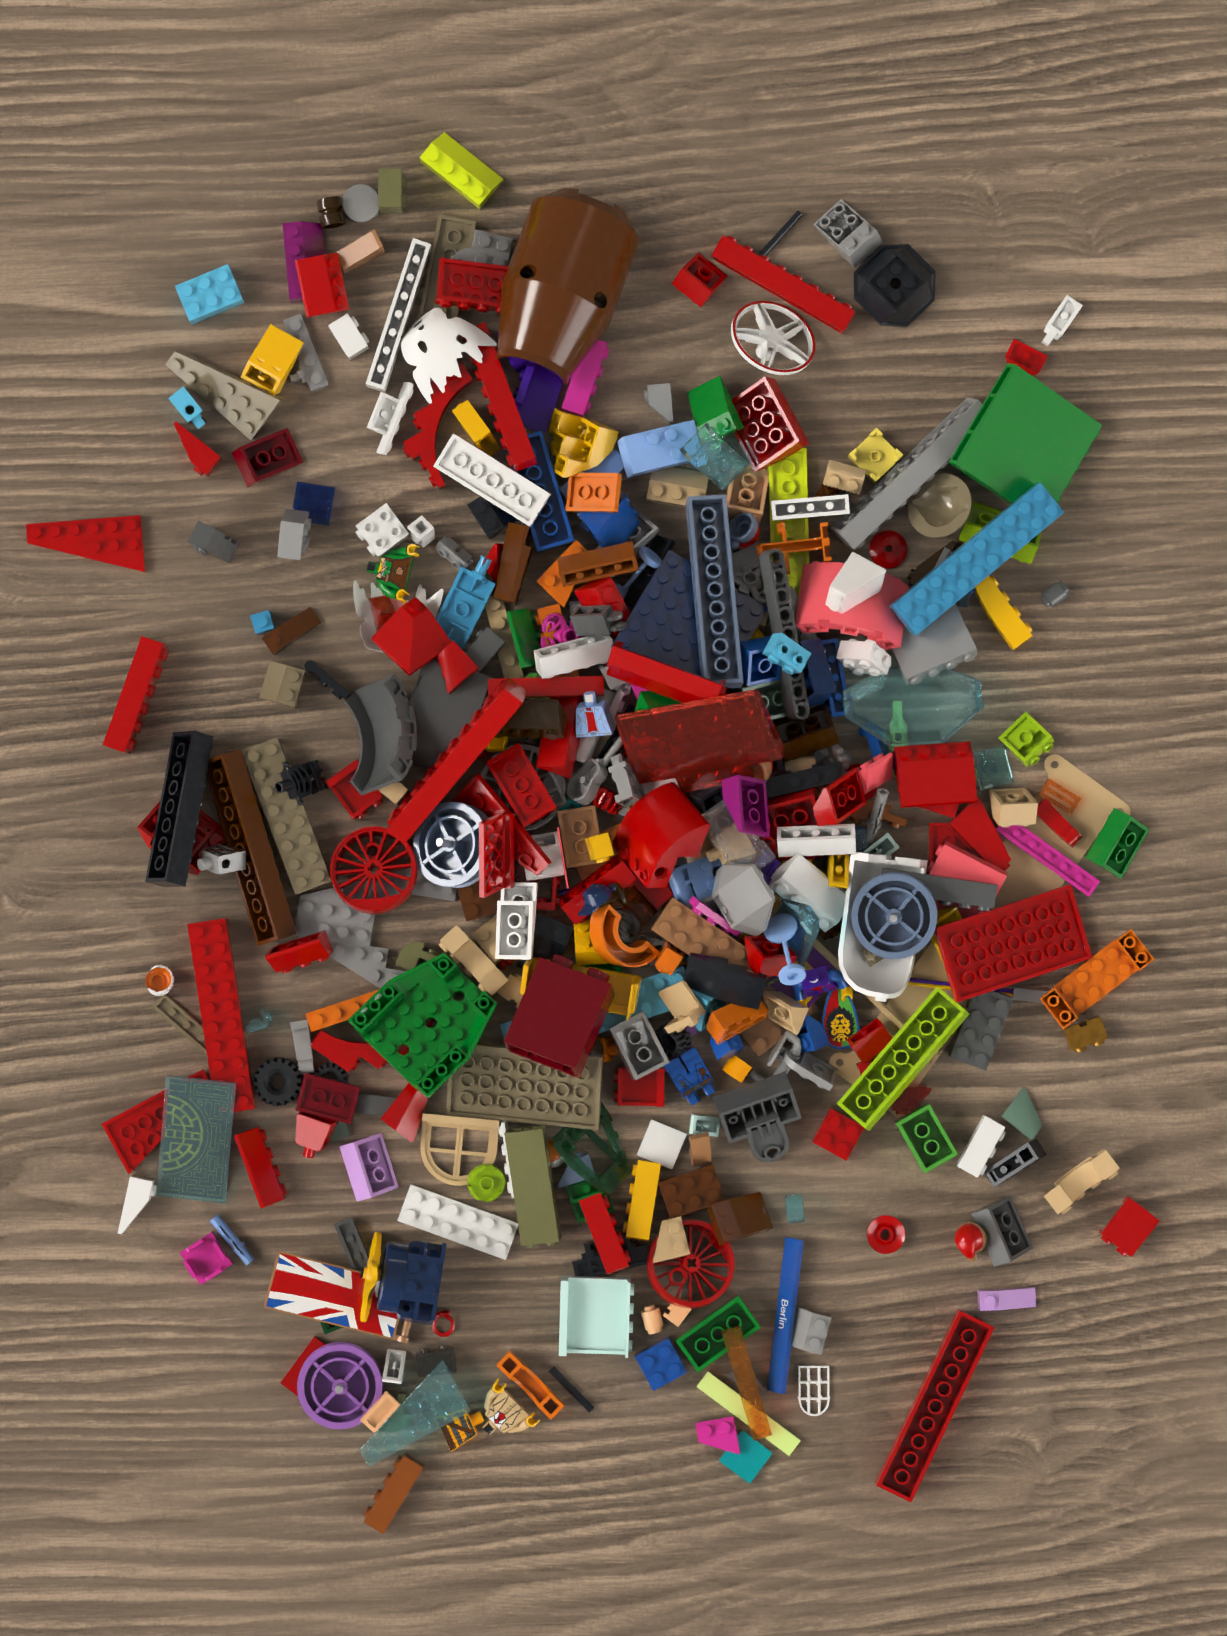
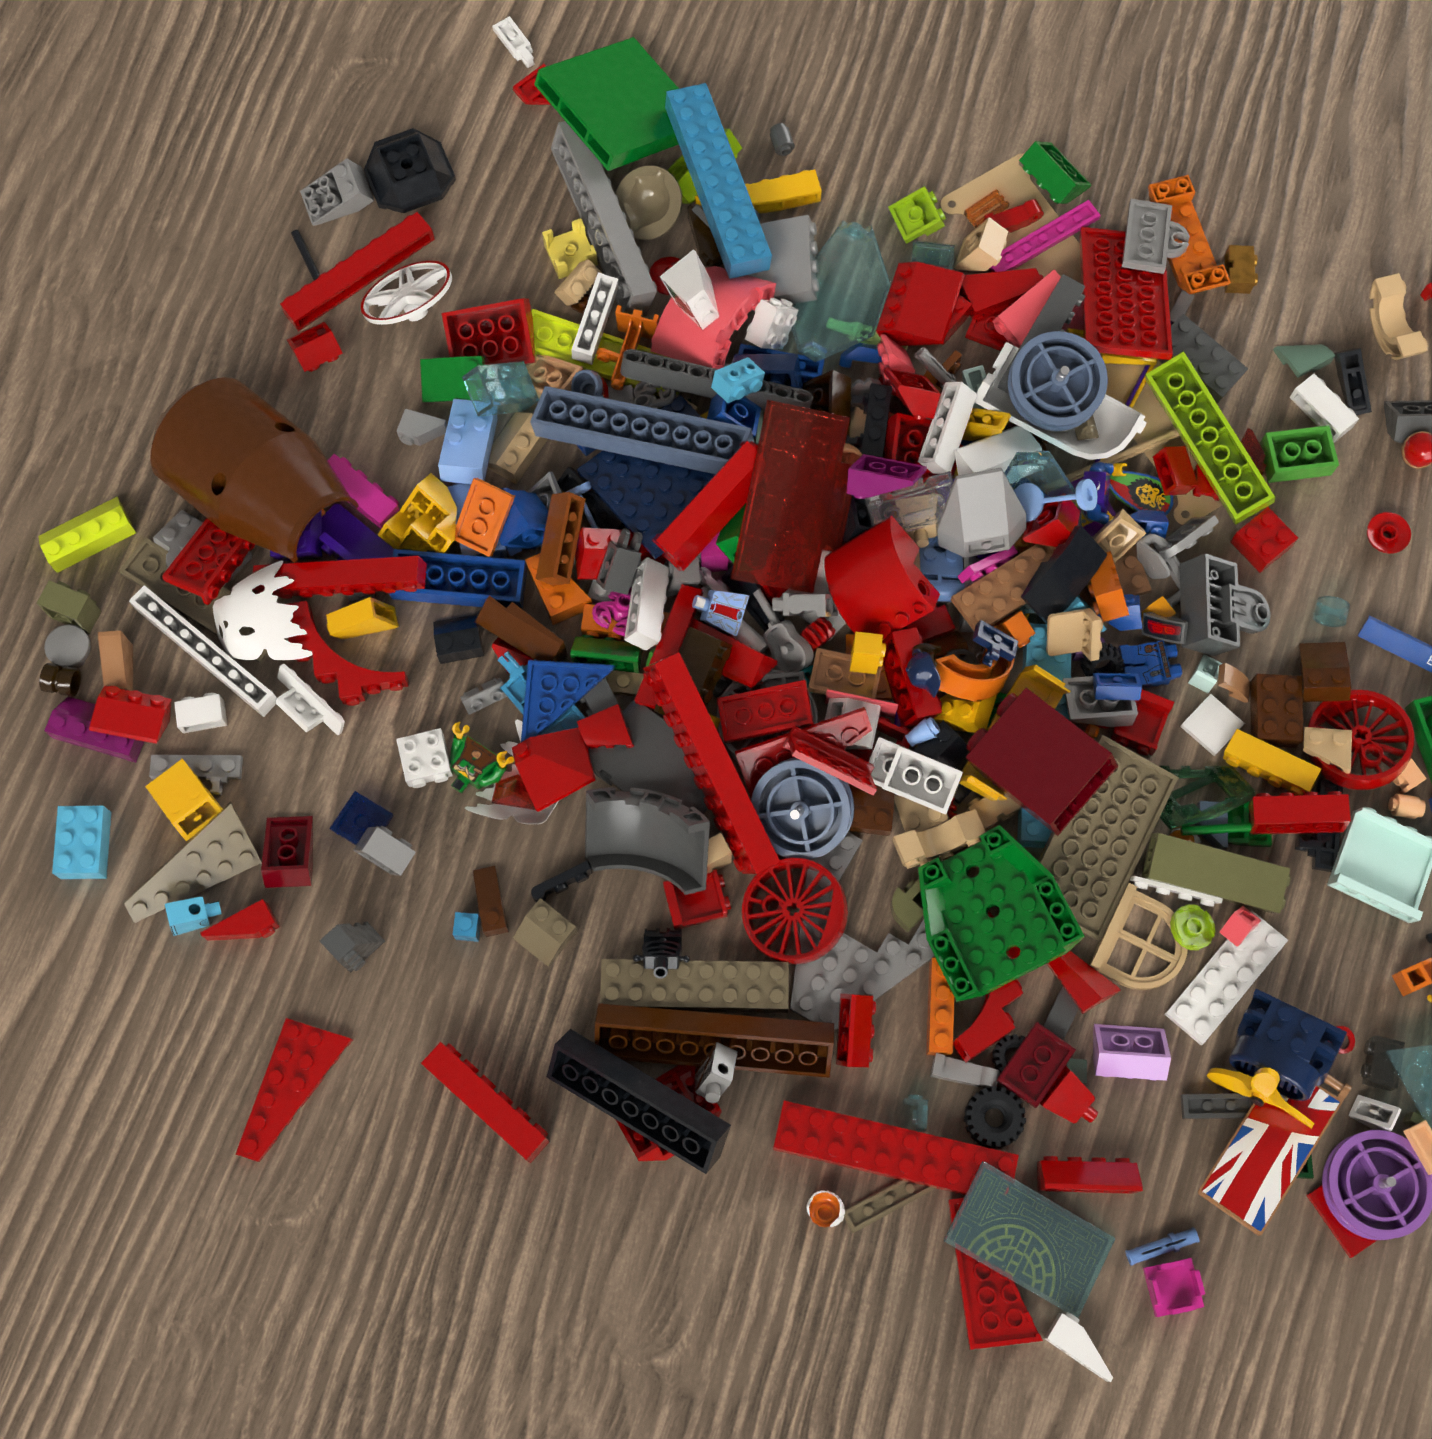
camera: 65 degrees left, 15 degrees down
white brick [407,515,435,548] -> none
white plate [433,434,551,527] -> none
none -> blue tile [521,660,615,742]
none -> light blue cone [905,717,941,747]
none -> dark blue plate [973,620,1018,667]
none -> blue slope [1093,673,1142,700]
none -> light grey plate [1122,199,1190,274]
none -> slope [1141,612,1188,644]
none -> green bar [1180,822,1251,836]
none -> coral panel [1220,906,1261,946]

